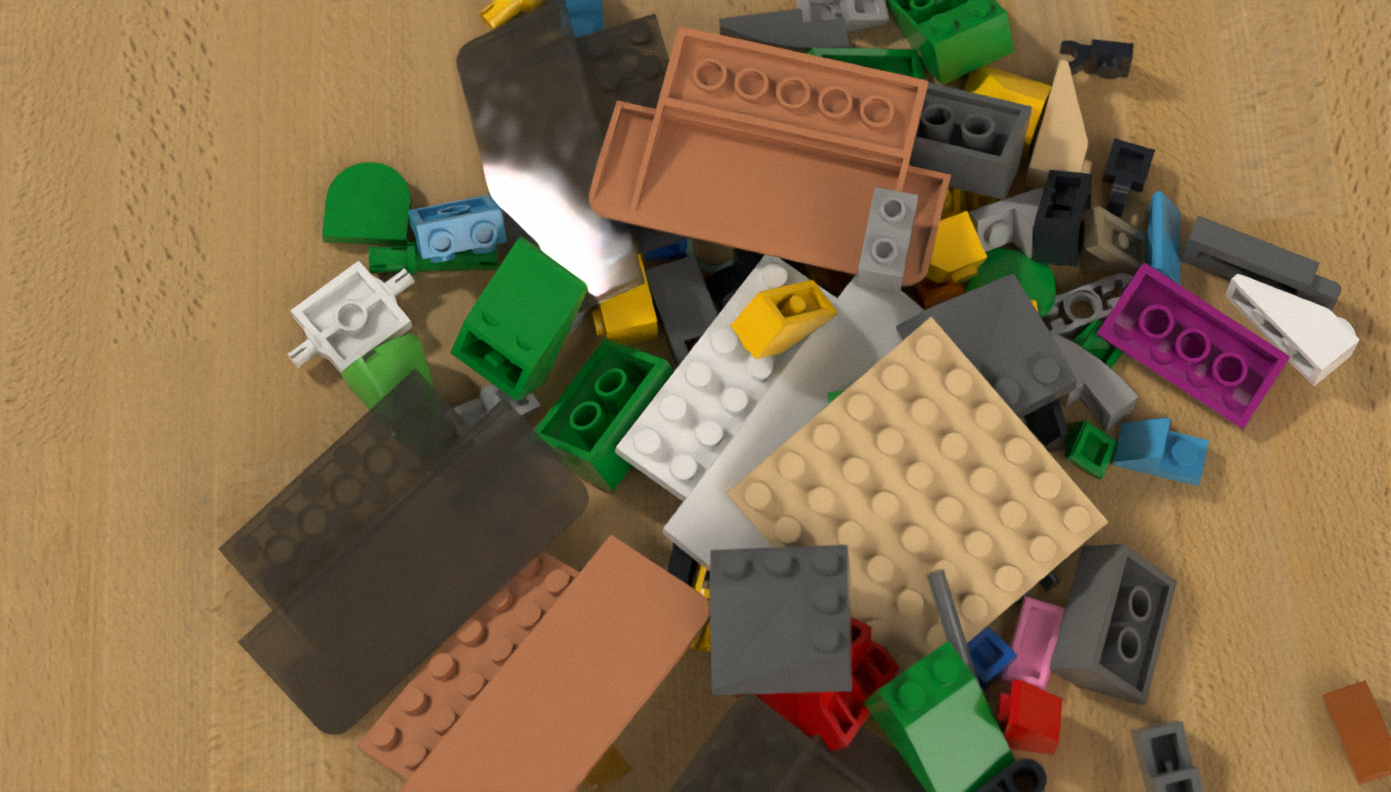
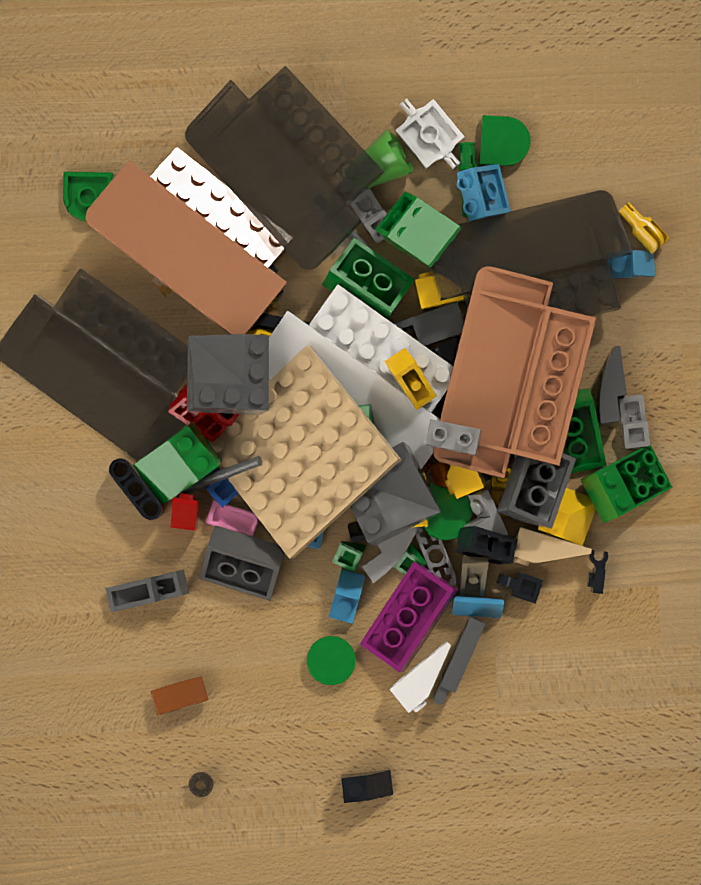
camera: 85 degrees right, 20 degrees up
none -> green tile [306,635,356,686]

